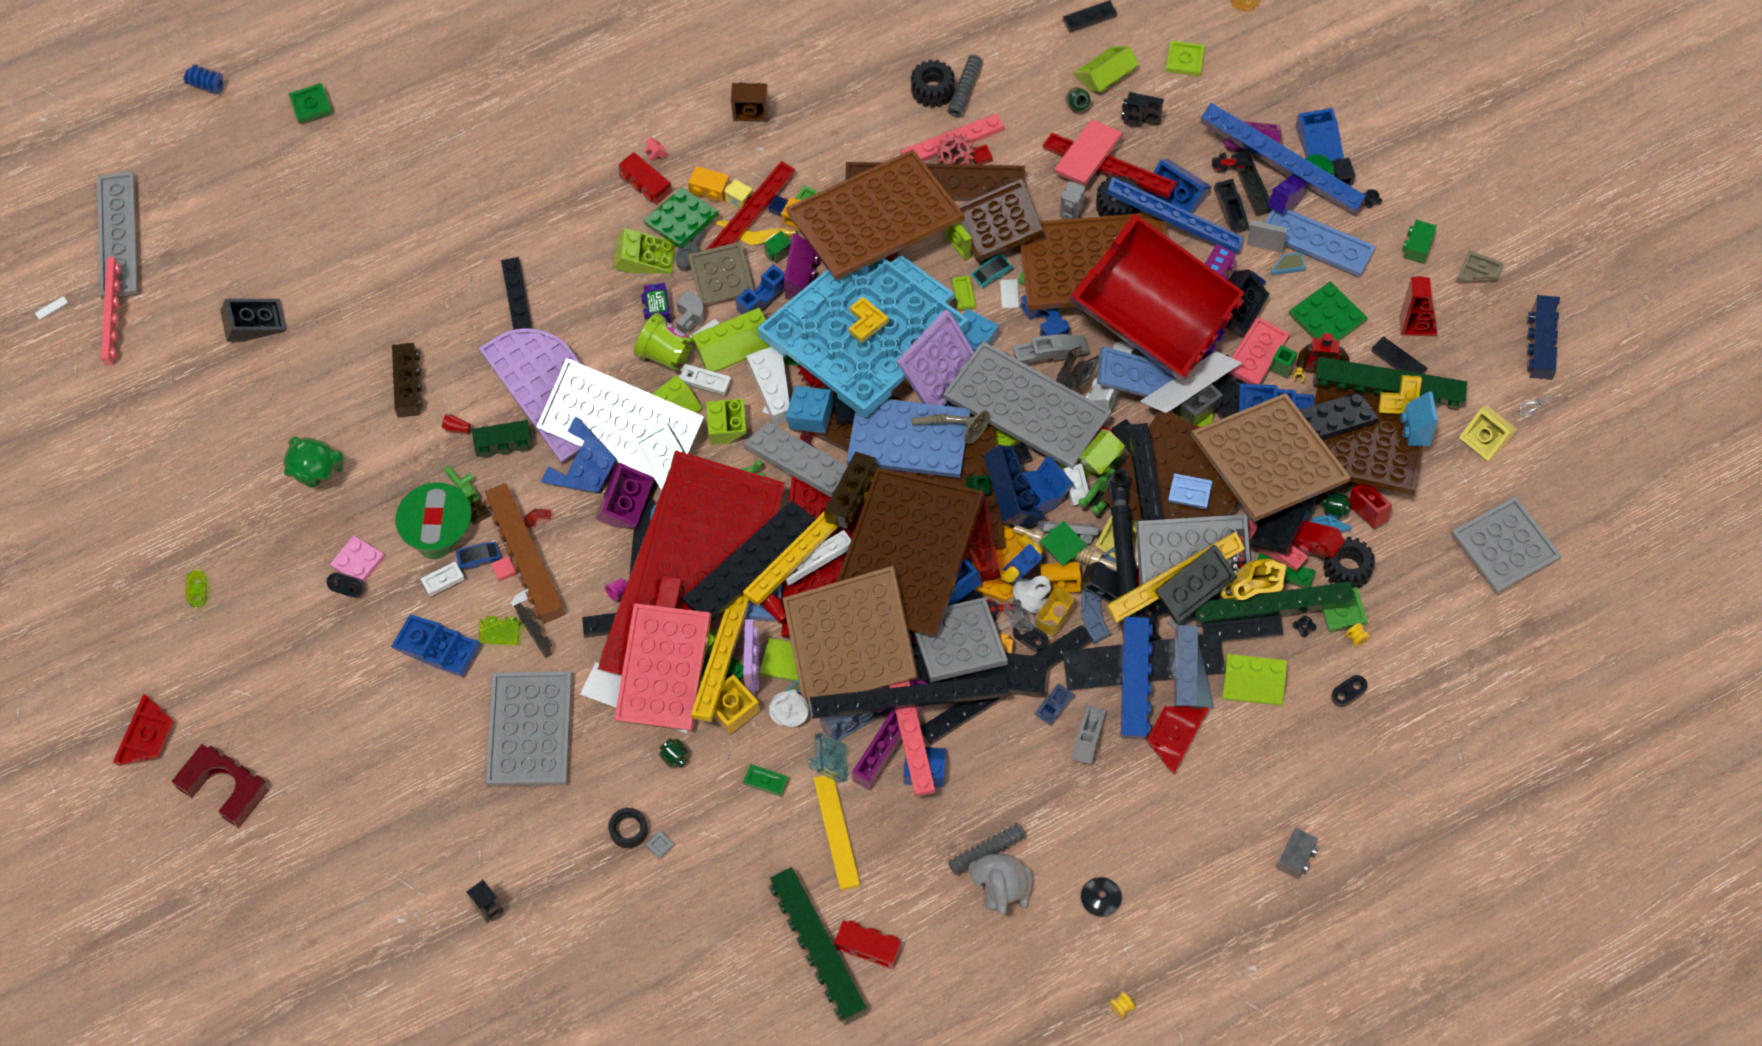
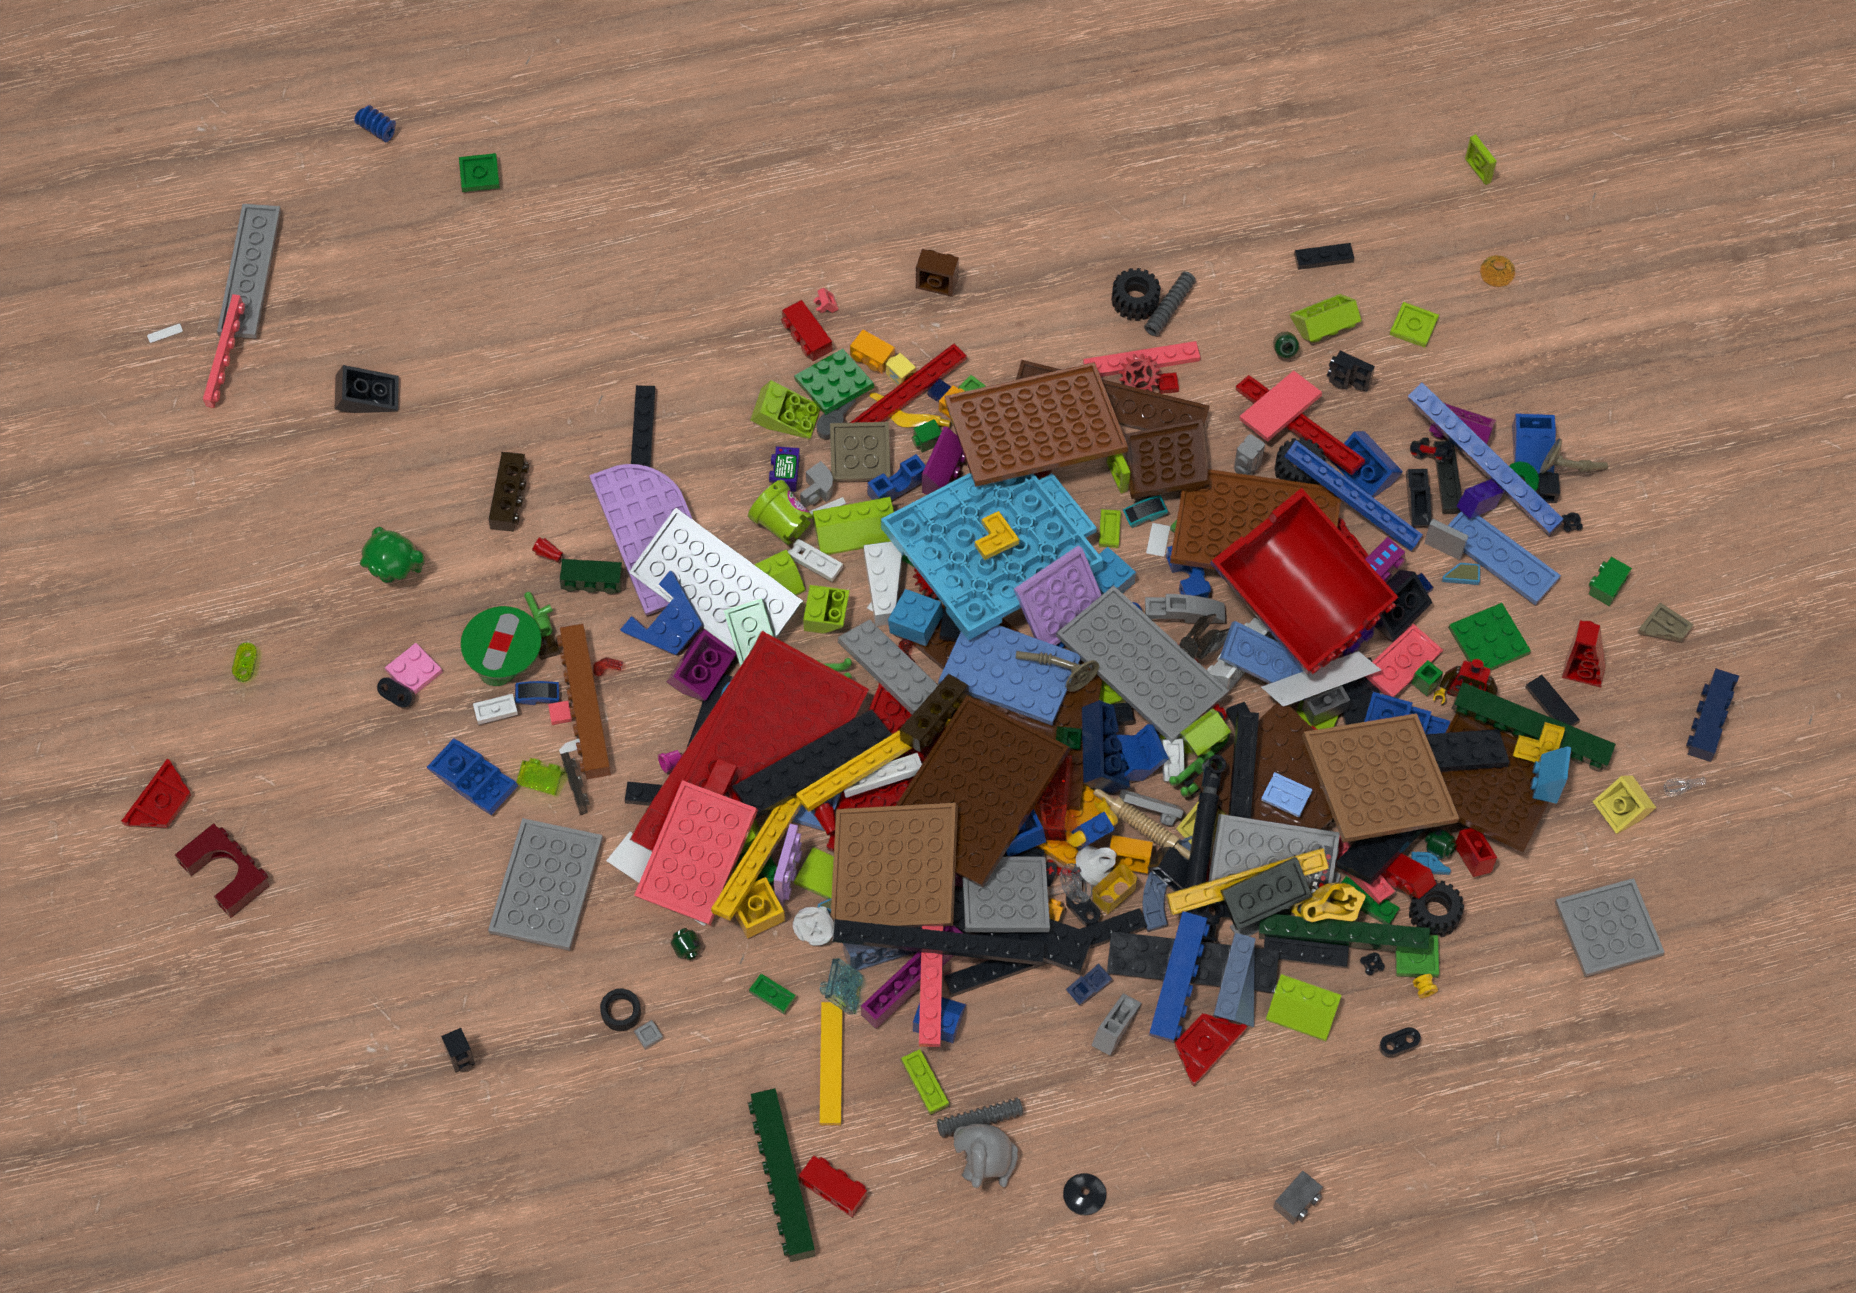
camera: 10 degrees right, 0 degrees up
green piece [1040,520,1086,566] -> none
none -> lime plate [901,1049,949,1115]
none -> dark tan dish [1540,438,1608,474]

